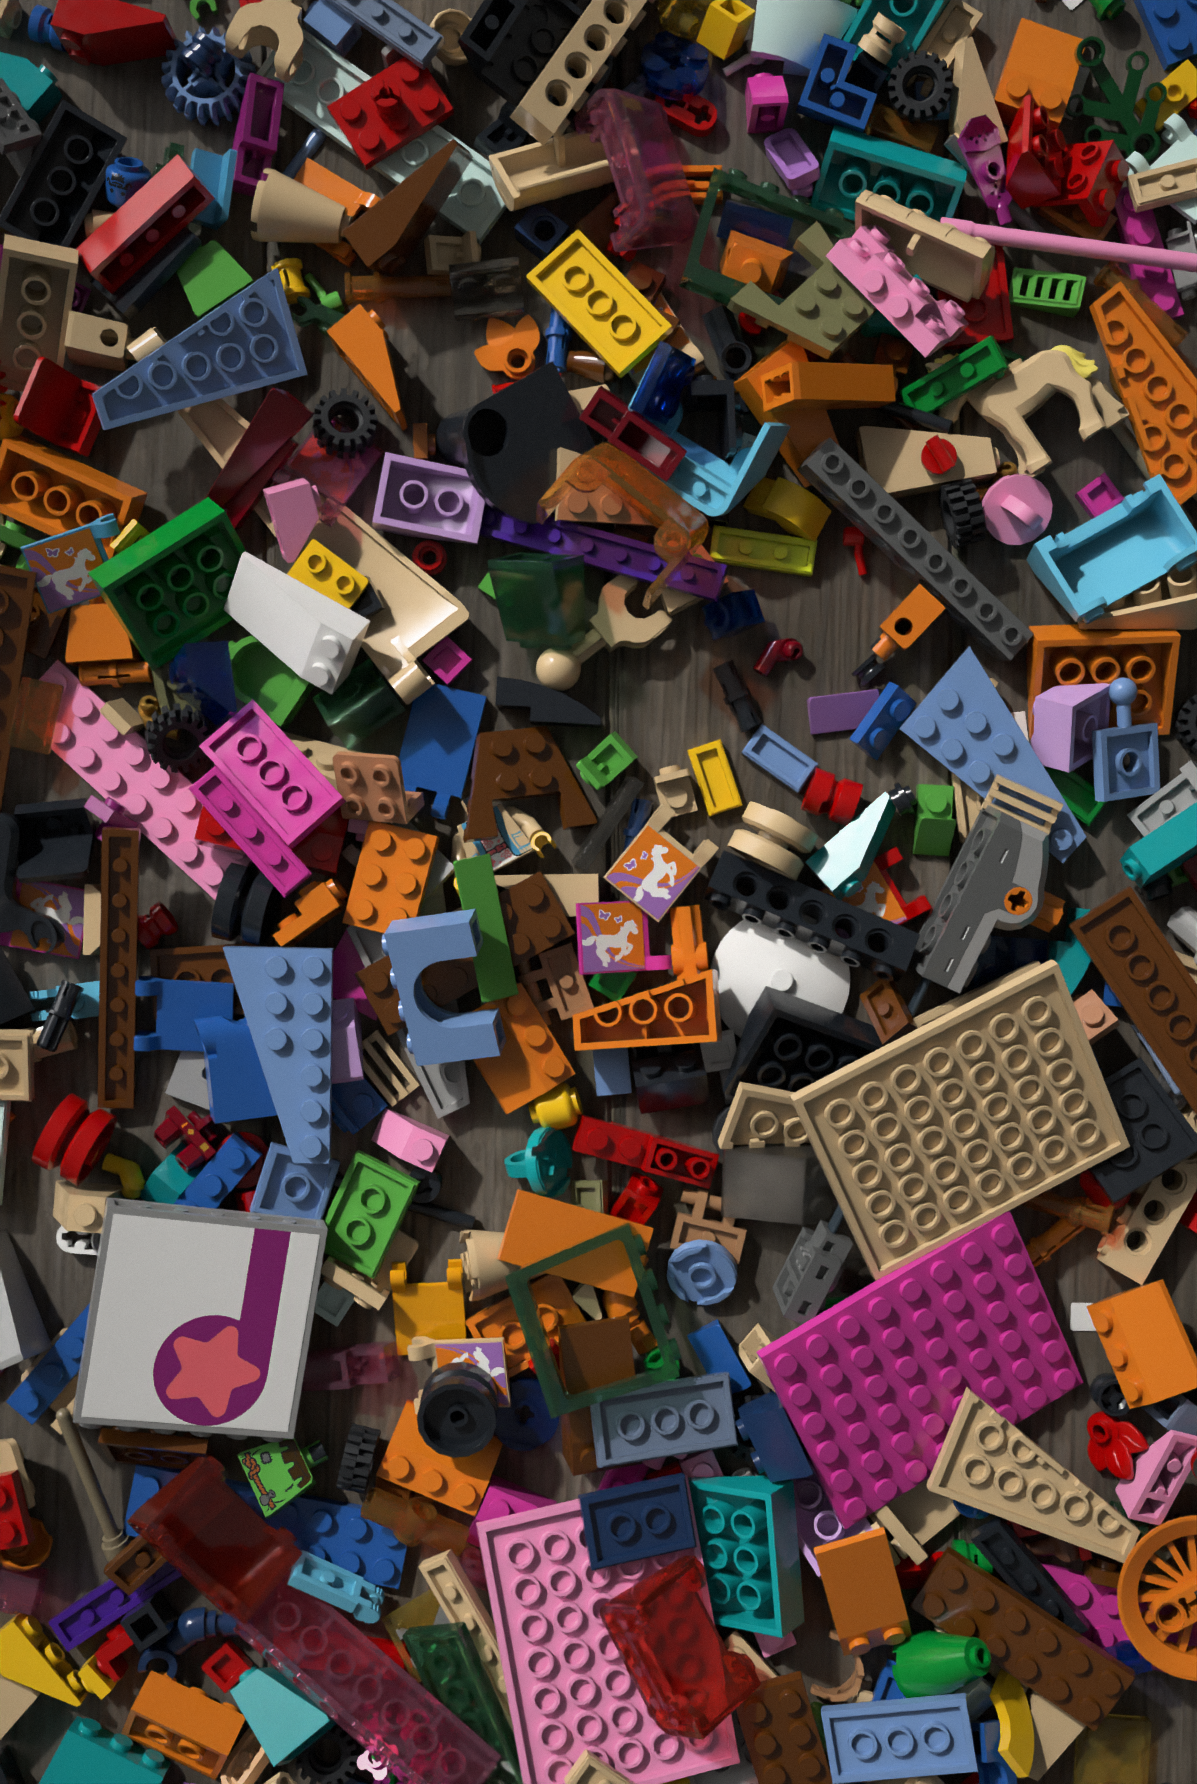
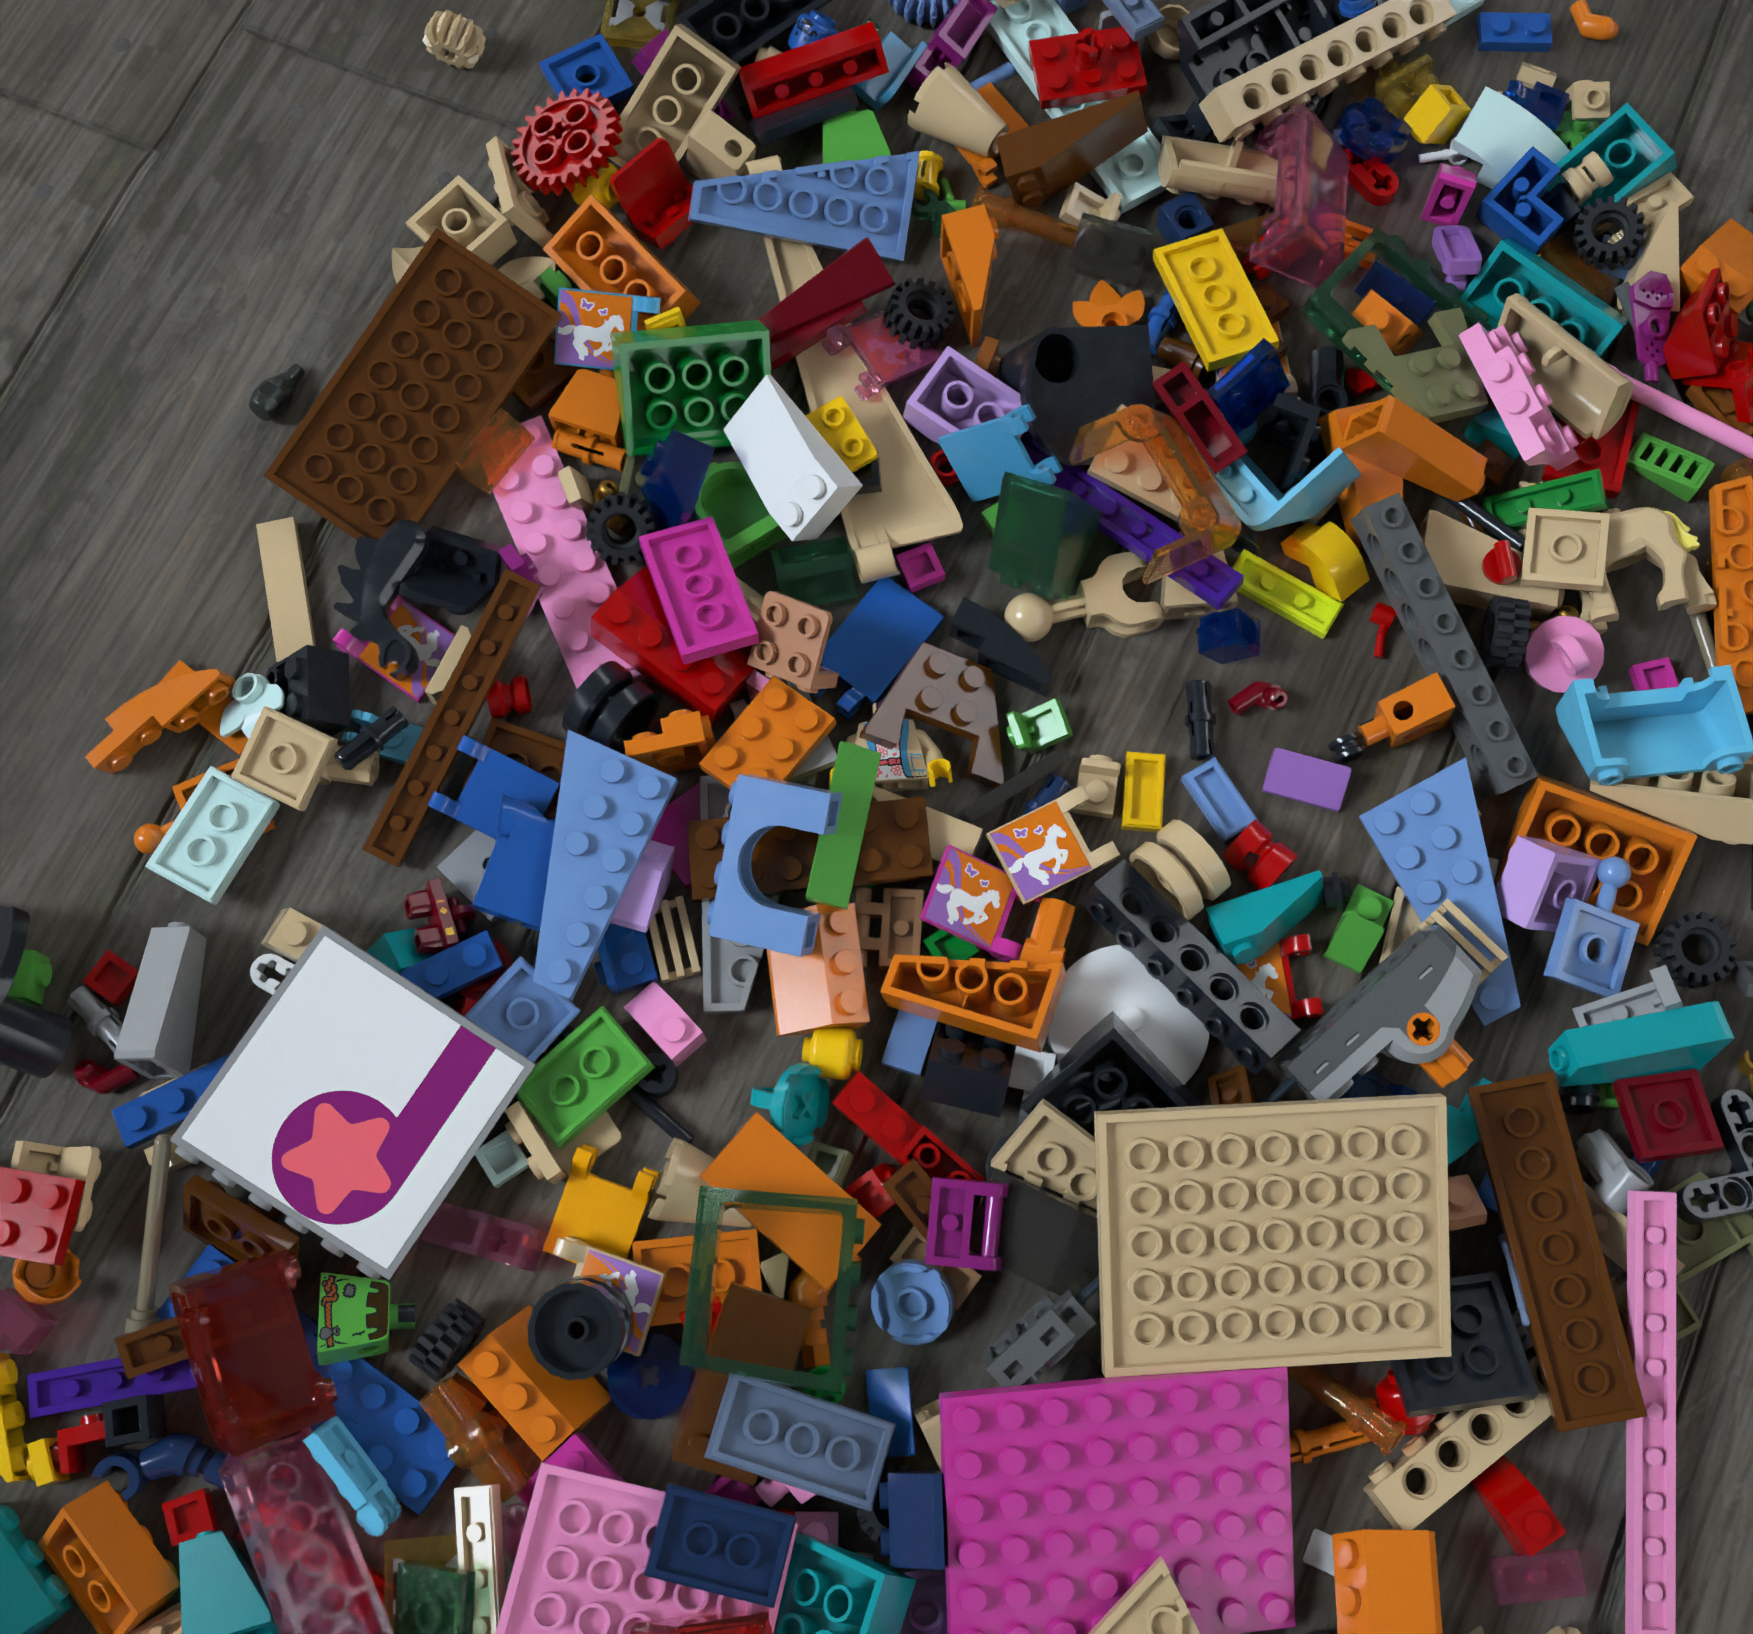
camera: 20 degrees right, 15 degrees down
red wheel [31,1093,117,1186] -> none
yellow arm [102,1153,145,1199] -> none
dark pink tile [188,765,312,898] -> none
bright pink slope [263,478,322,563] -> none
blue plate [849,682,917,760] -> none
green tile [1044,766,1107,827] -> none
none -> reddish brown plate [881,1158,932,1241]
none -> magenta plate [925,1176,1009,1271]
none -> dark azure flag [938,404,1063,503]
none -> tan plate [1520,507,1610,592]

